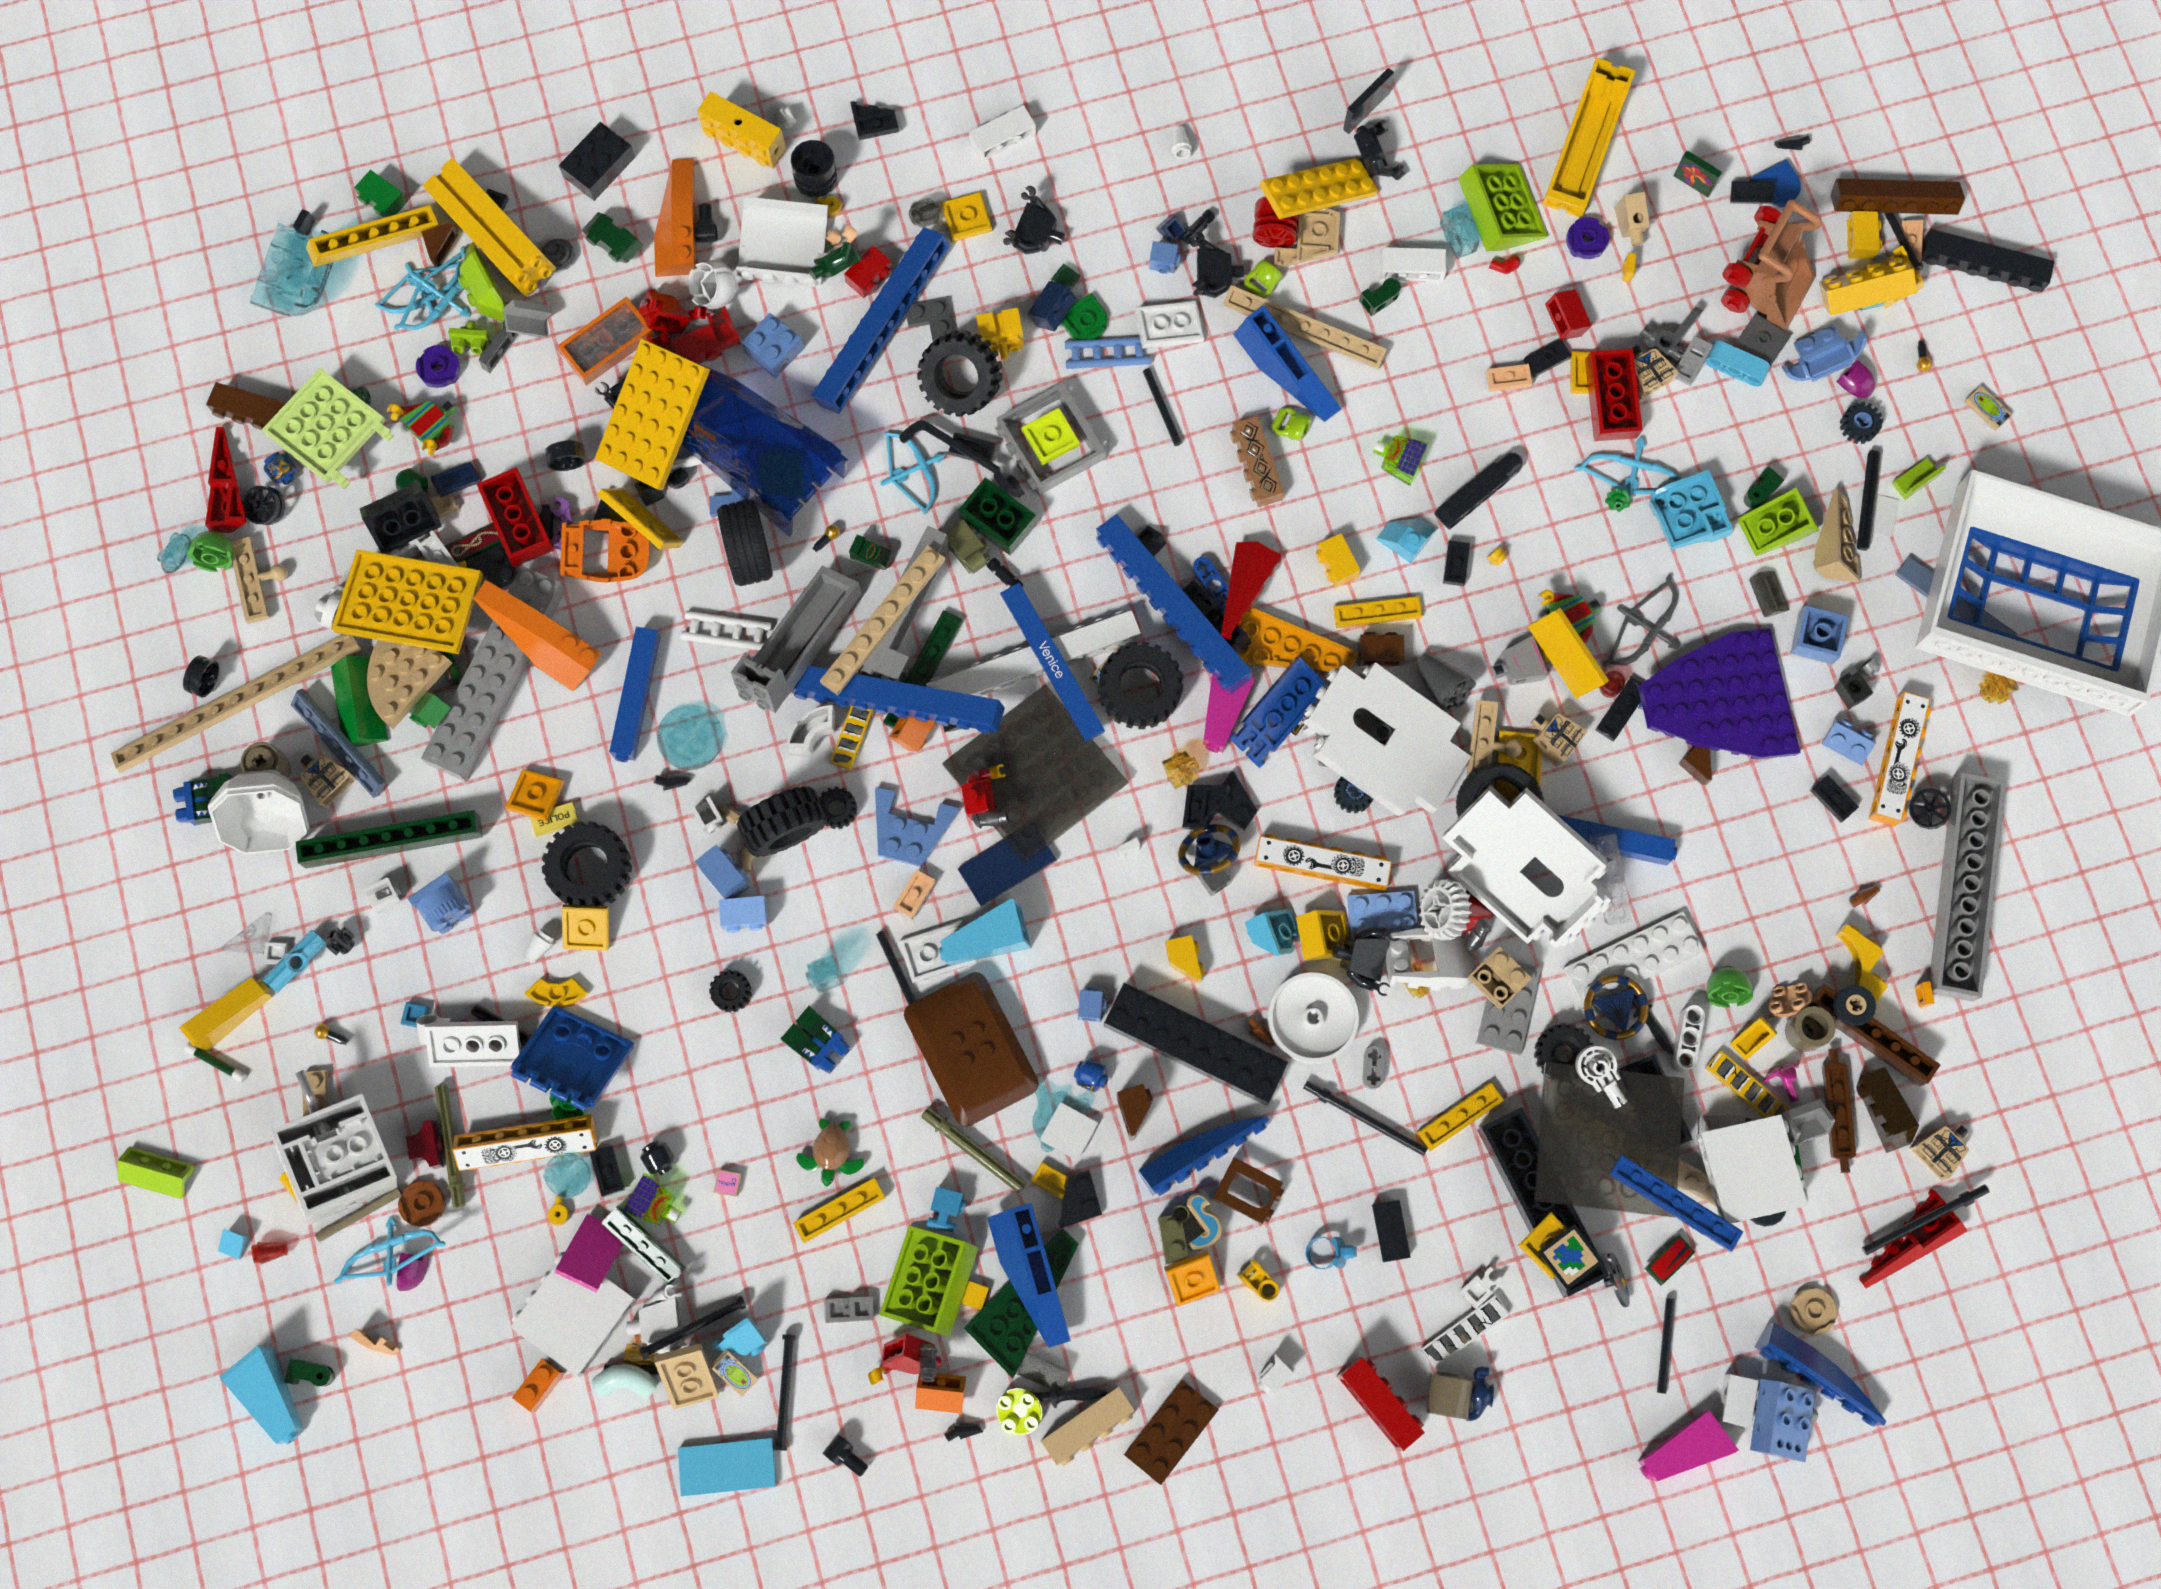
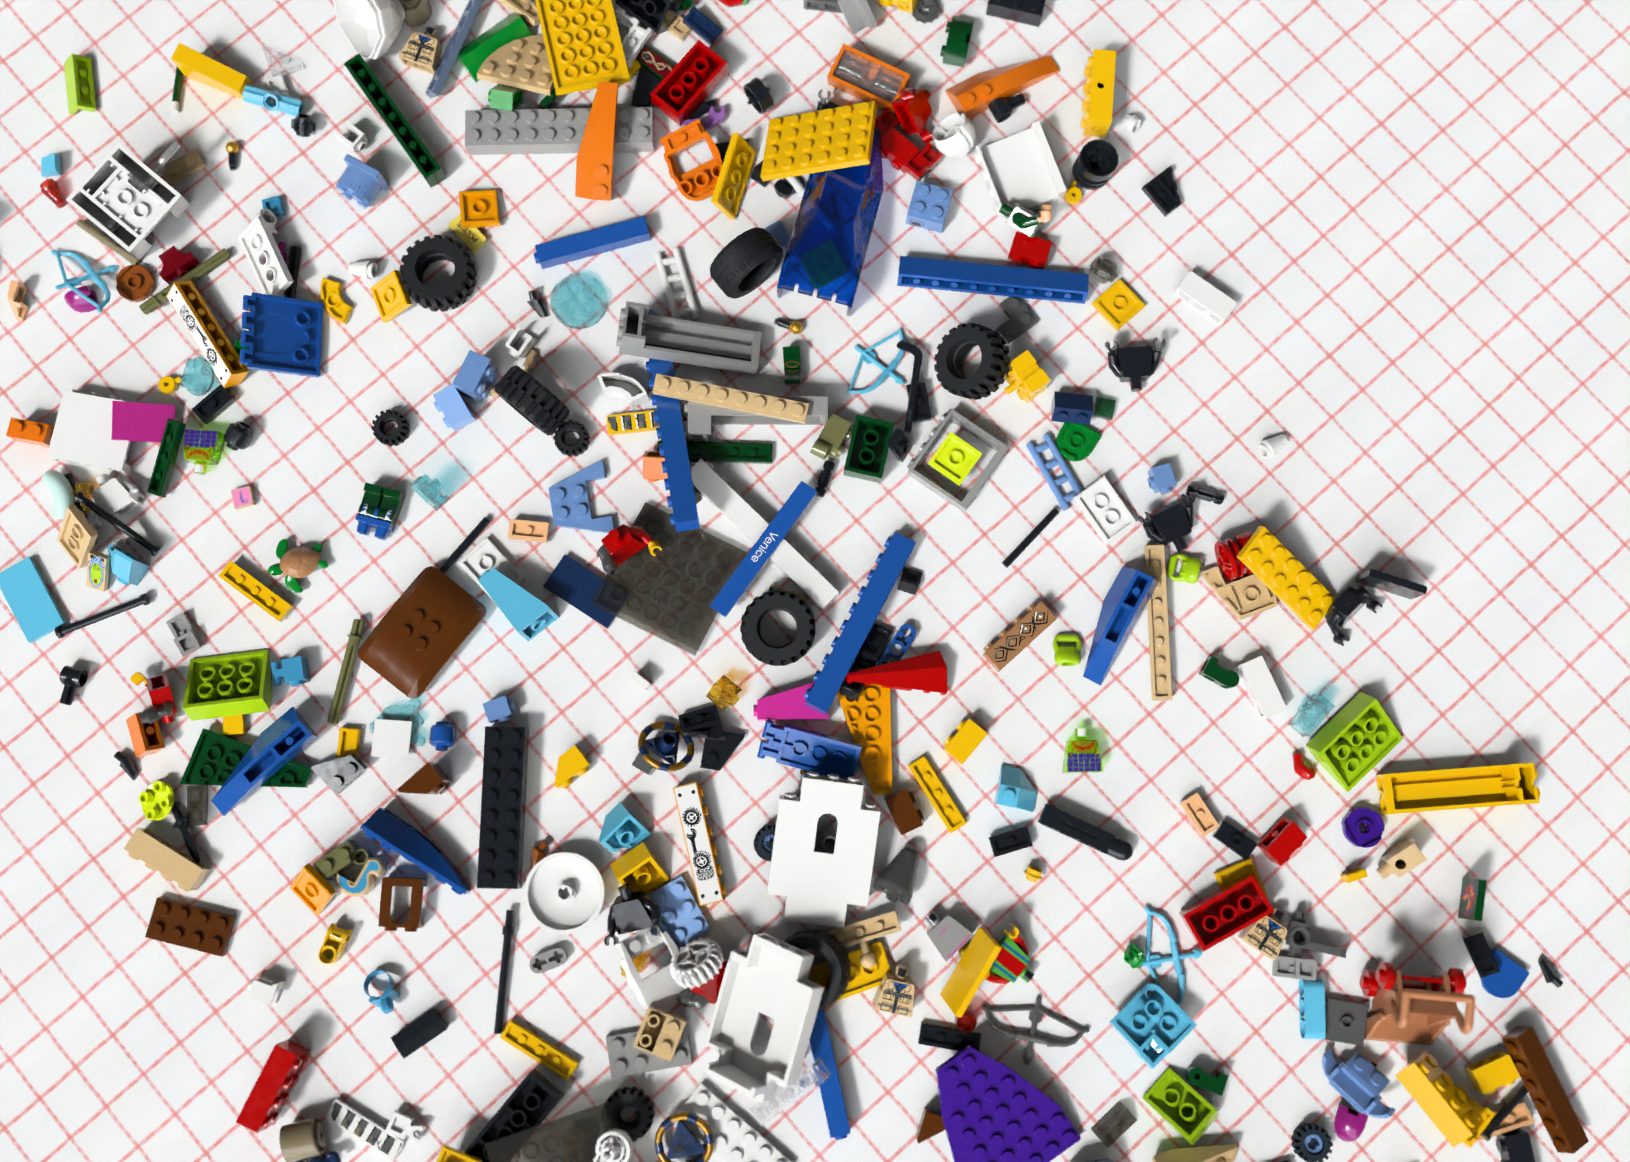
camera: 65 degrees right, 5 degrees up
dark blue slope [1156,214,1187,244] -> none

